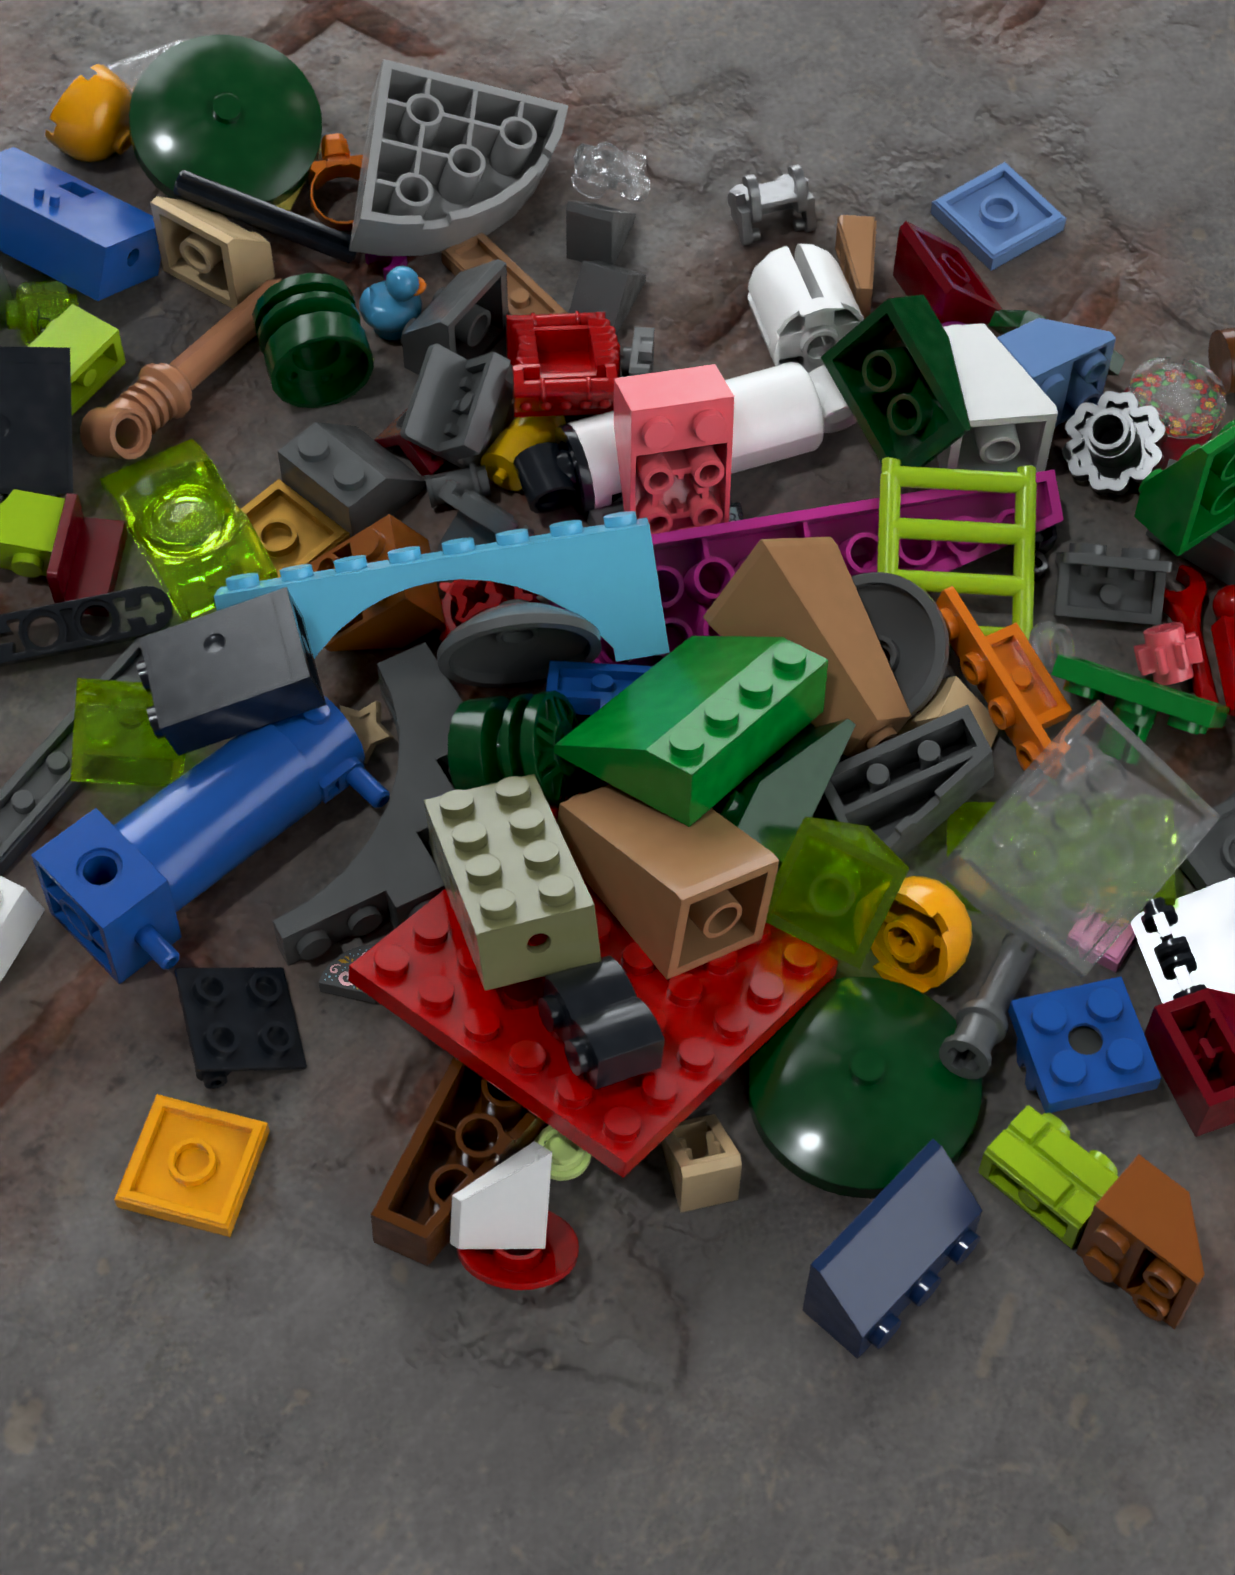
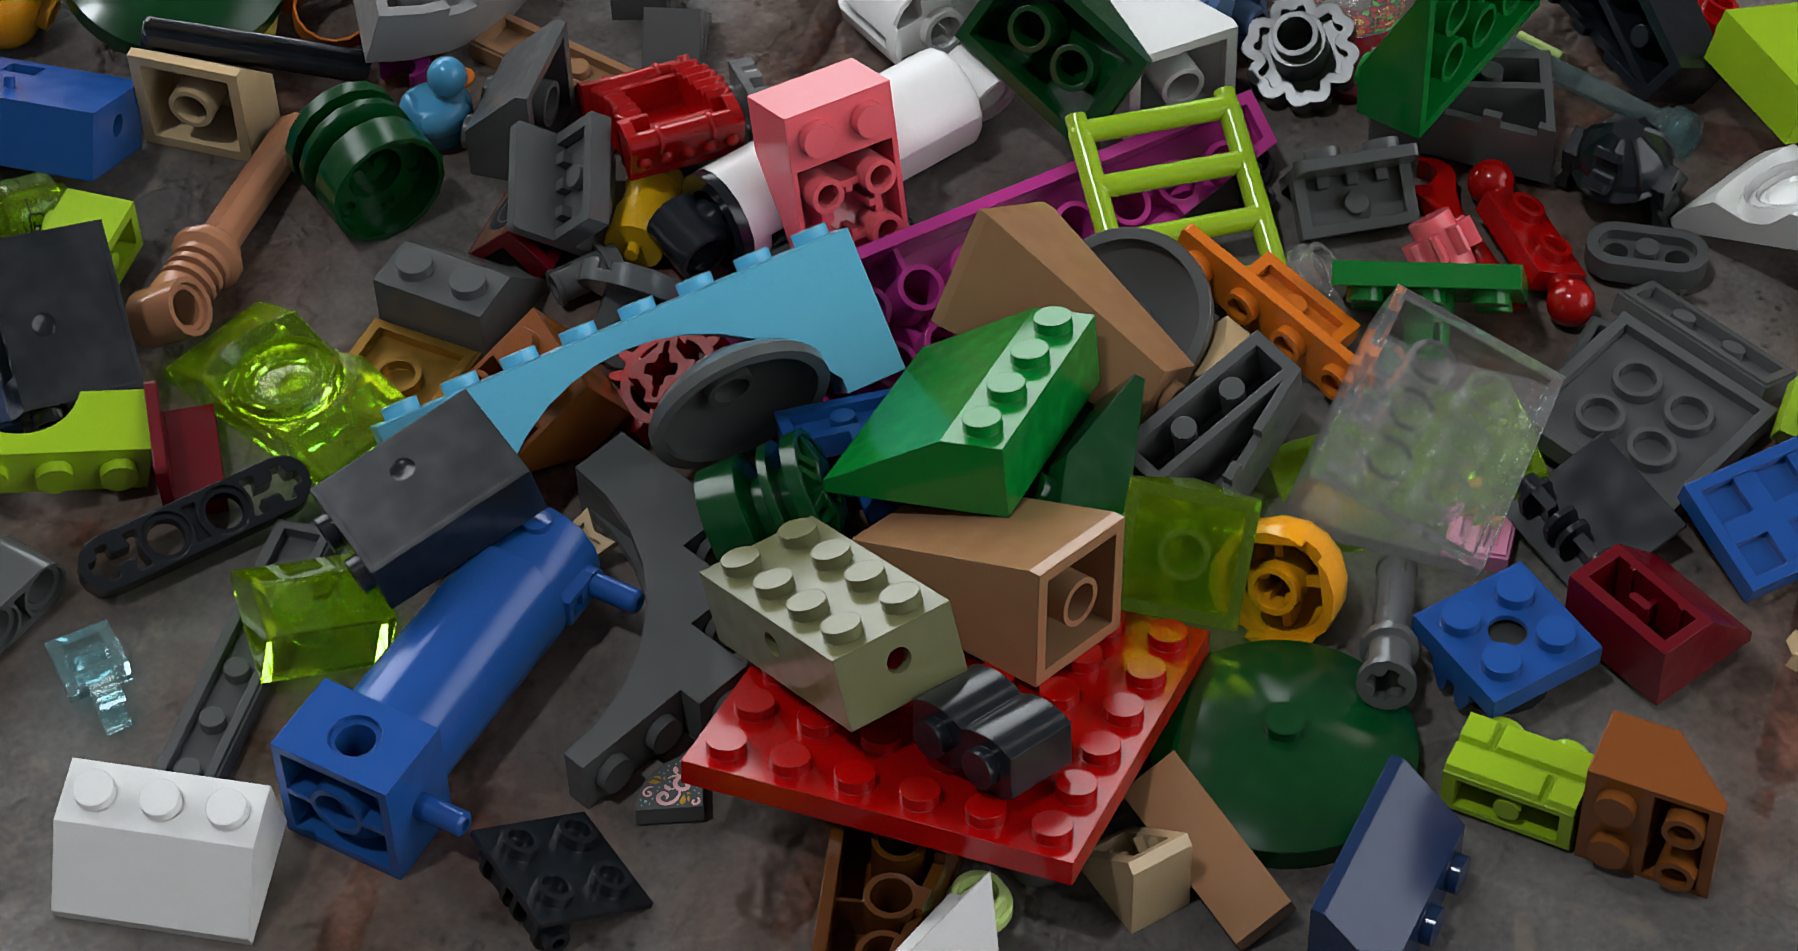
camera: 15 degrees left, 10 degrees down
none -> medium nougat tile [1124,750,1297,951]

